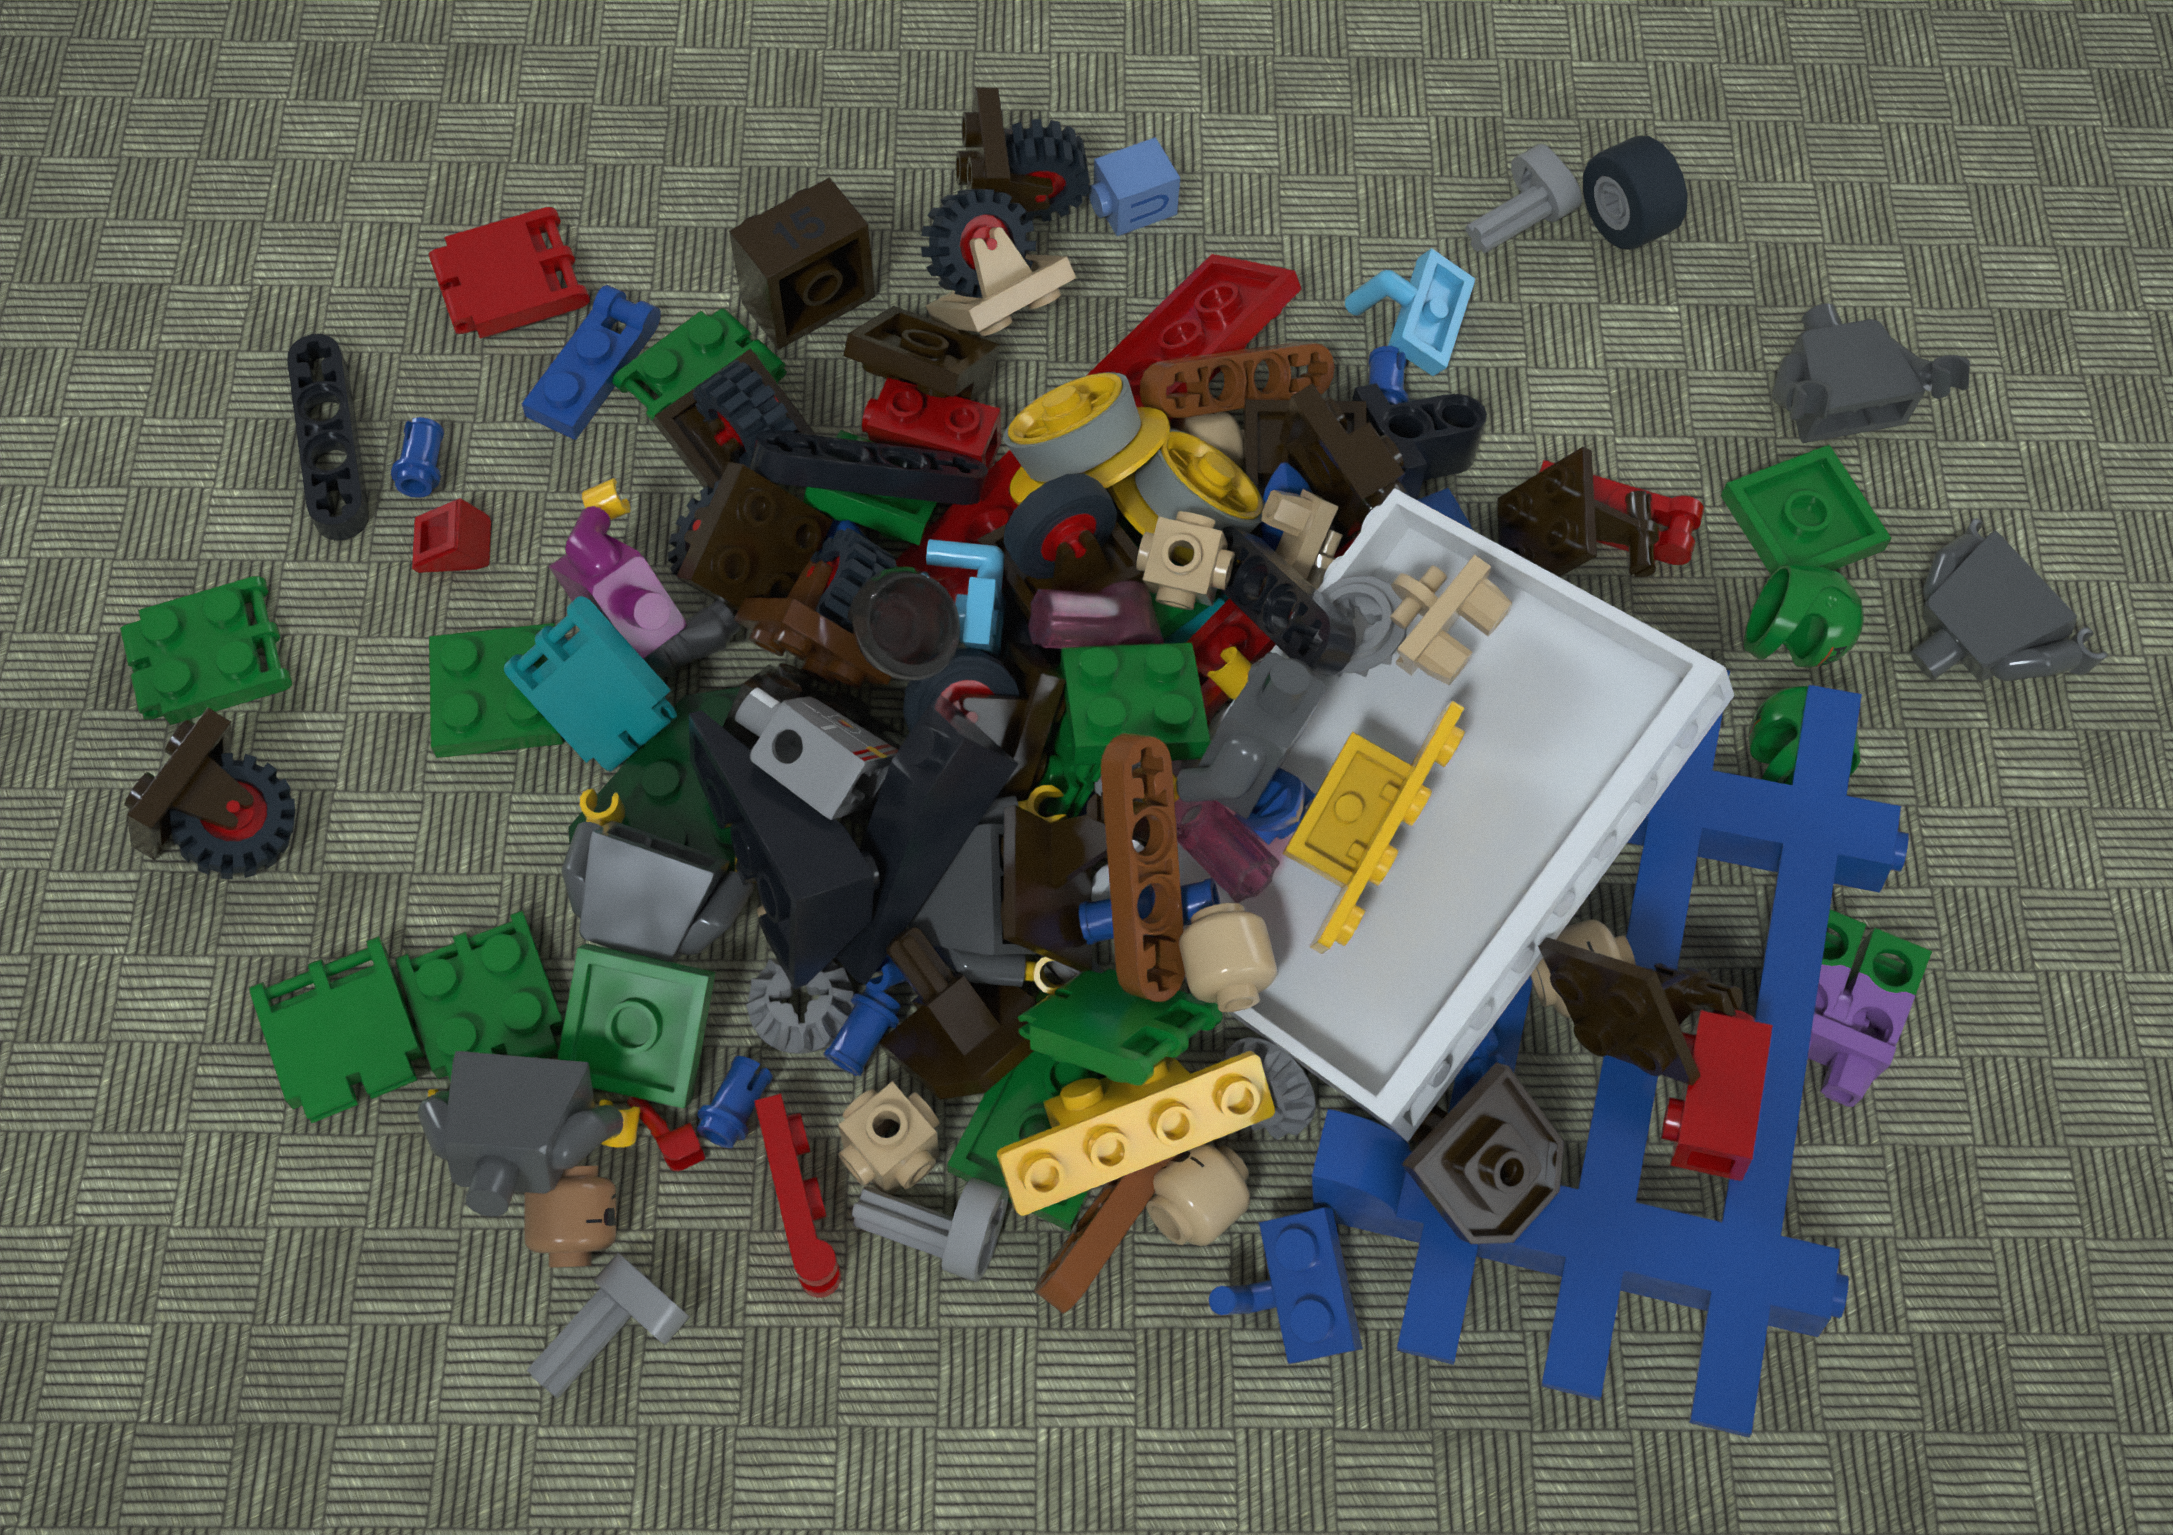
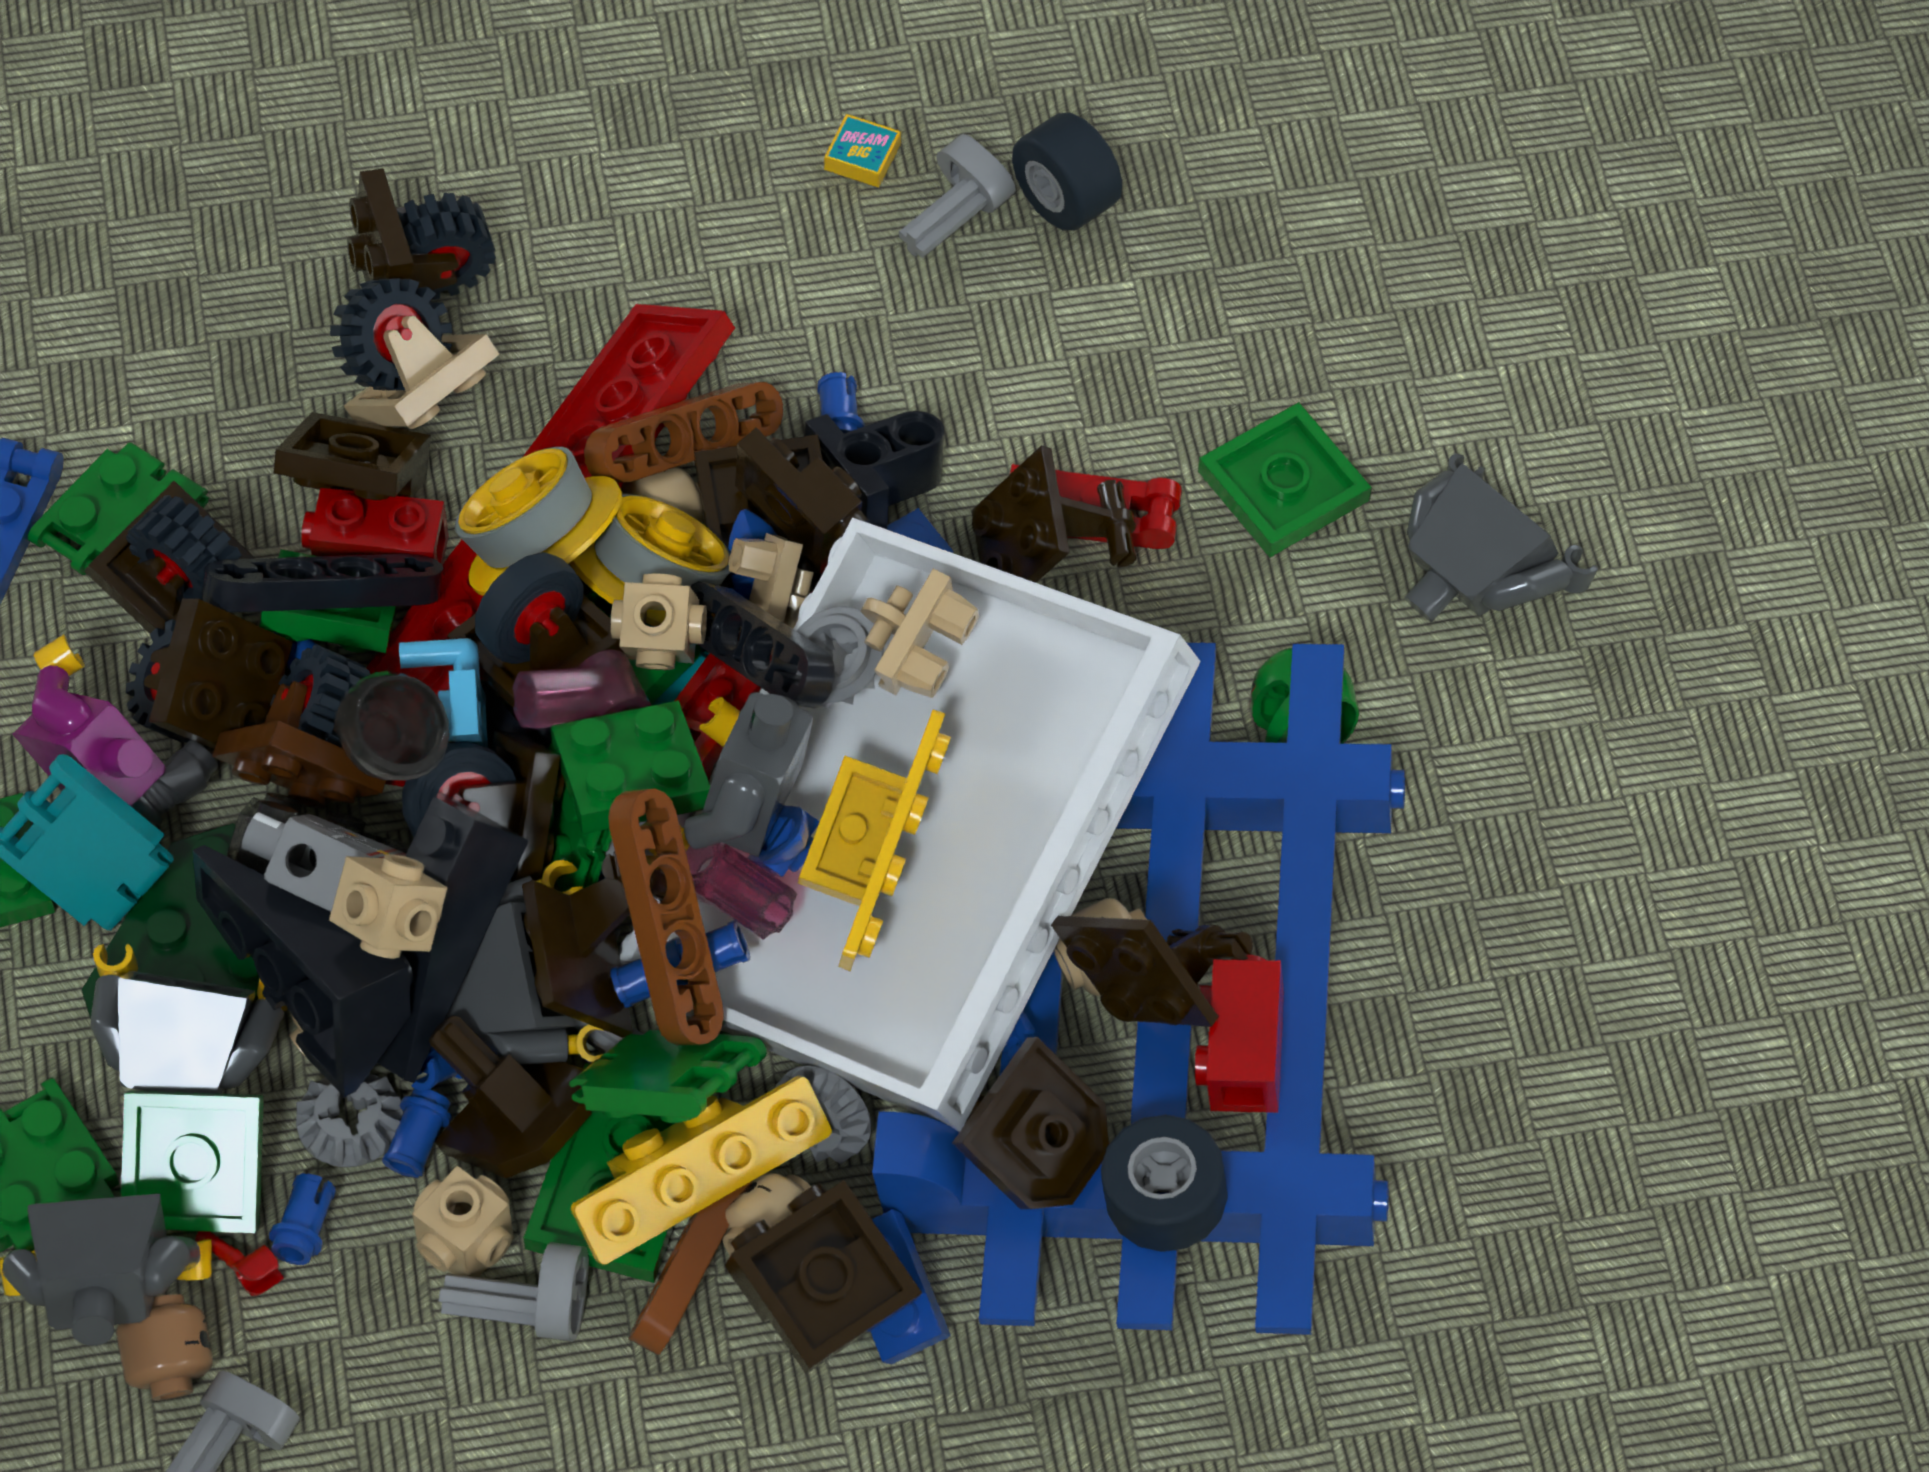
camera: 10 degrees left, 5 degrees down
dark brown brick [729,177,875,350] -> none
red plate [754,1093,841,1298] -> none
medium blue brick [1089,137,1180,236] -> none
tan head [1179,903,1277,1012] -> none
medium azure plate [1345,248,1475,376] -> none
green helmet [1744,565,1864,668] -> none
dark grey torso [1771,303,1970,443] -> none
medium lavender hips [1808,909,1932,1107] -> none
none -> tan brick [329,854,448,958]
none -> dark brown plate [725,1180,923,1374]
none -> tile [824,114,901,188]
none -> black wheel [1101,1115,1228,1252]

